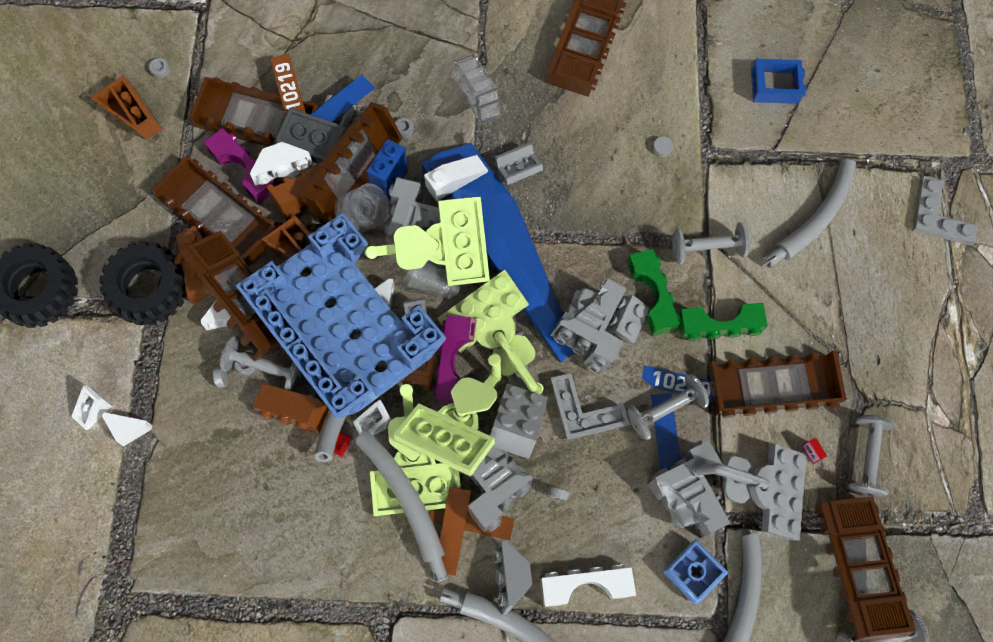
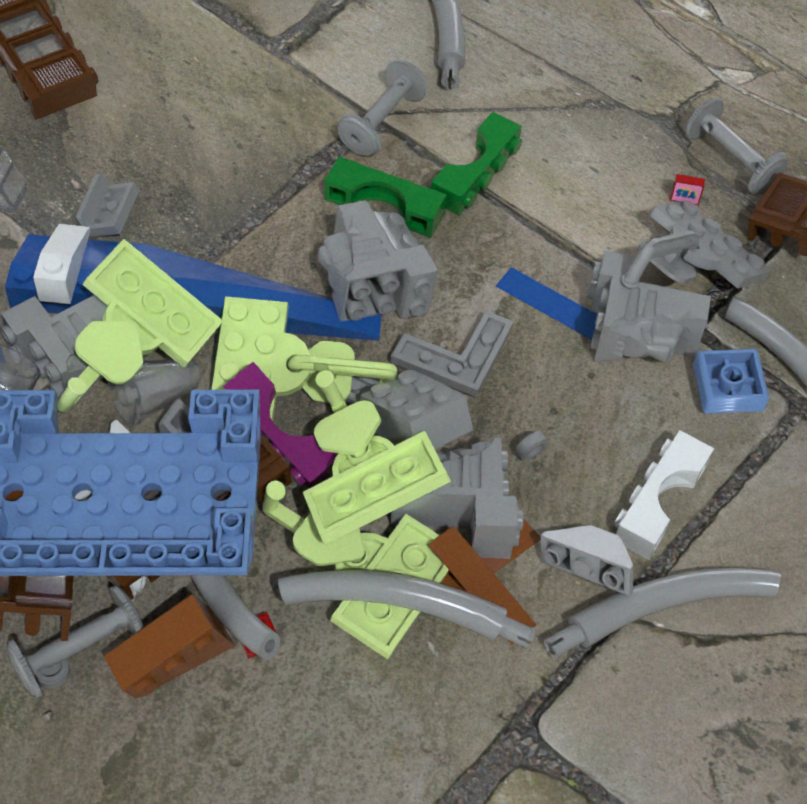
camera: 50 degrees left, 15 degrees down
light grey tile [213,366,228,388] -> none
white slope [353,400,391,436] -> none
light grey hose [627,374,709,440] -> none
blue sticker [642,365,712,401] -> none
light grey tile [653,136,673,157] -> none
reddish brown window [707,350,847,418] -> none

